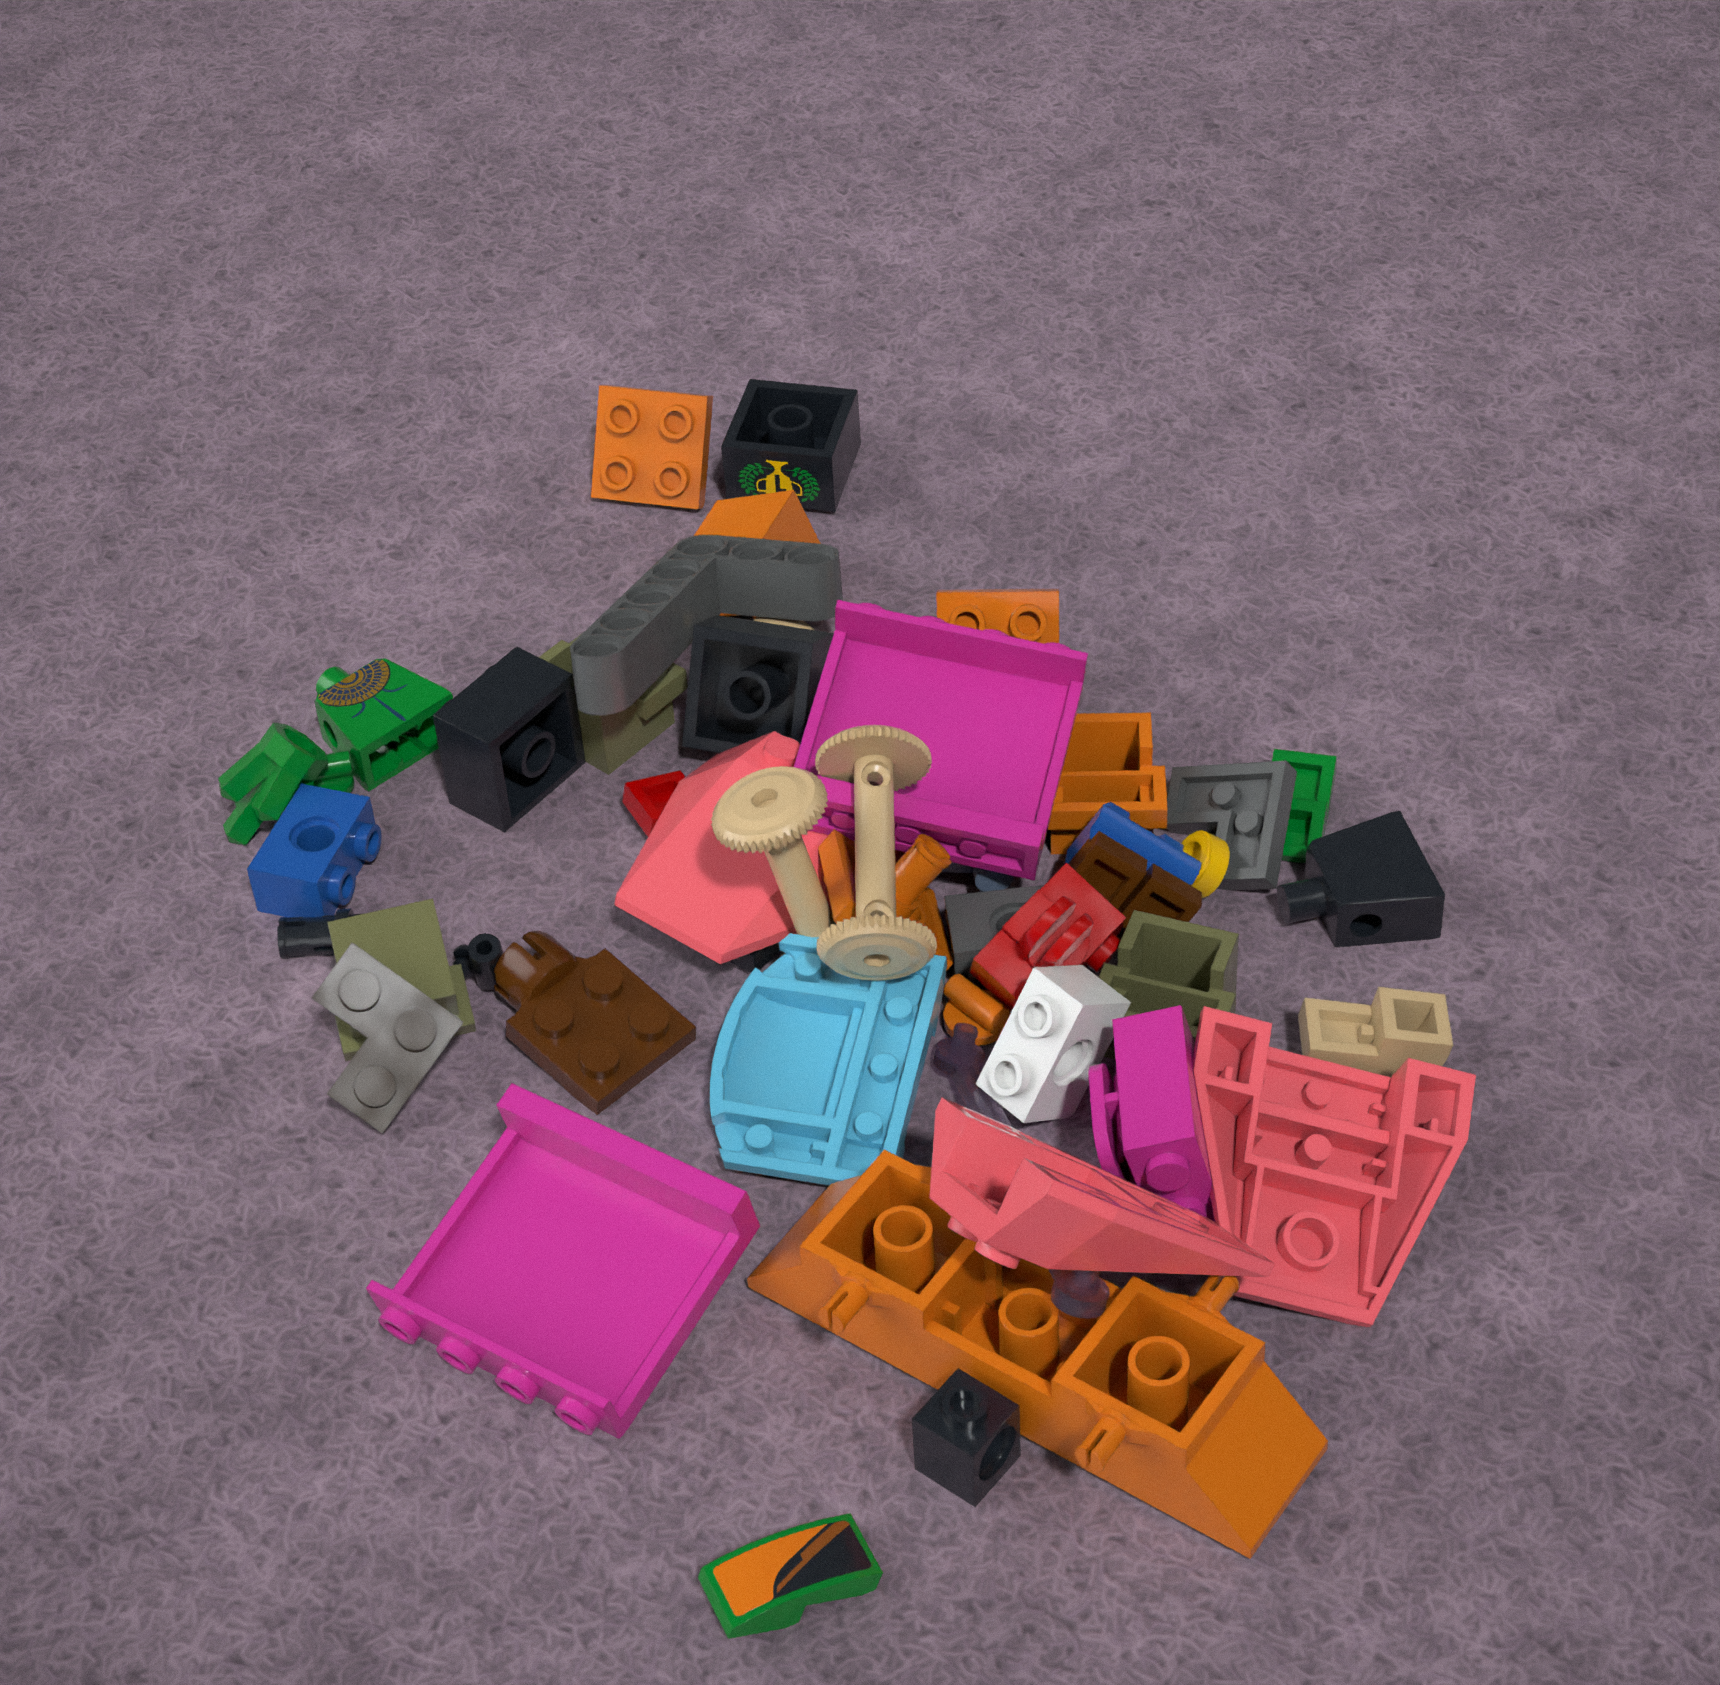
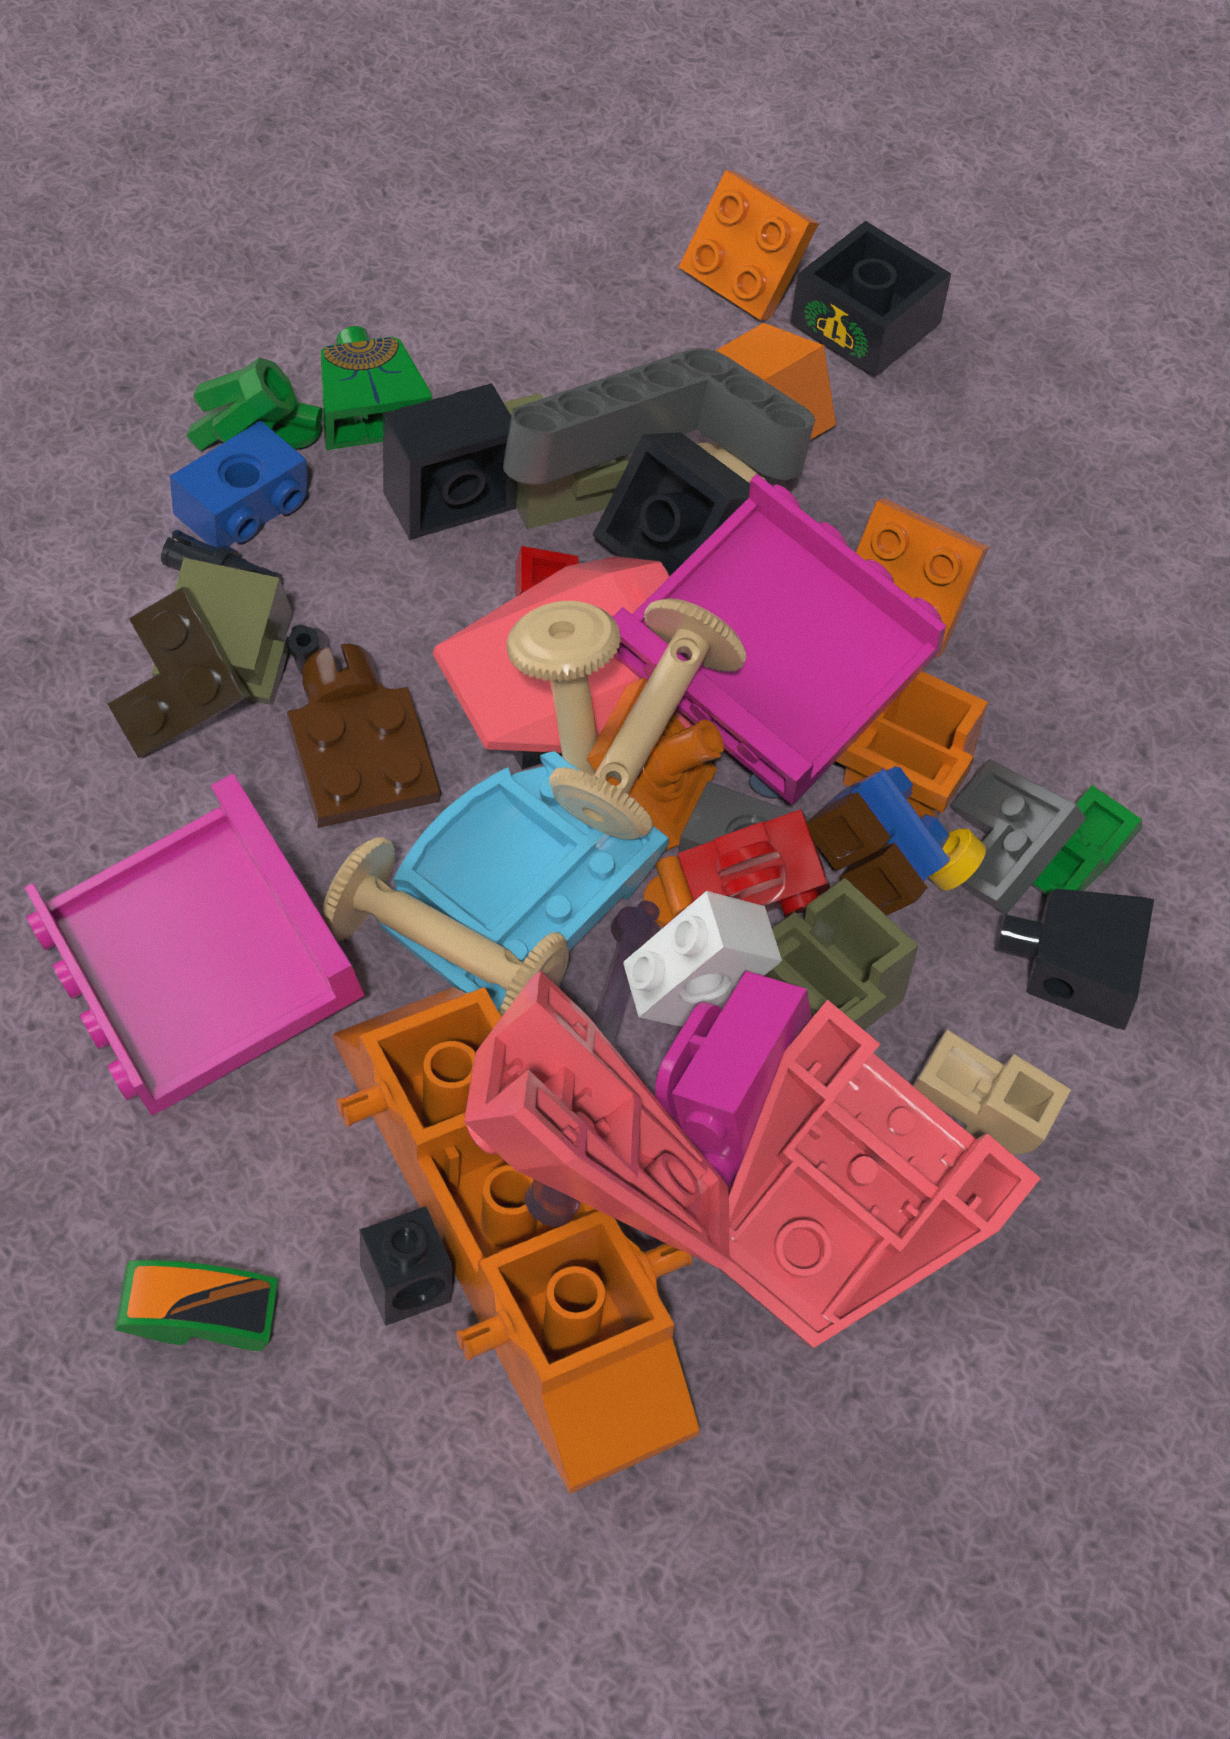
camera: 20 degrees right, 10 degrees up
none -> tan hose [322,837,569,1016]

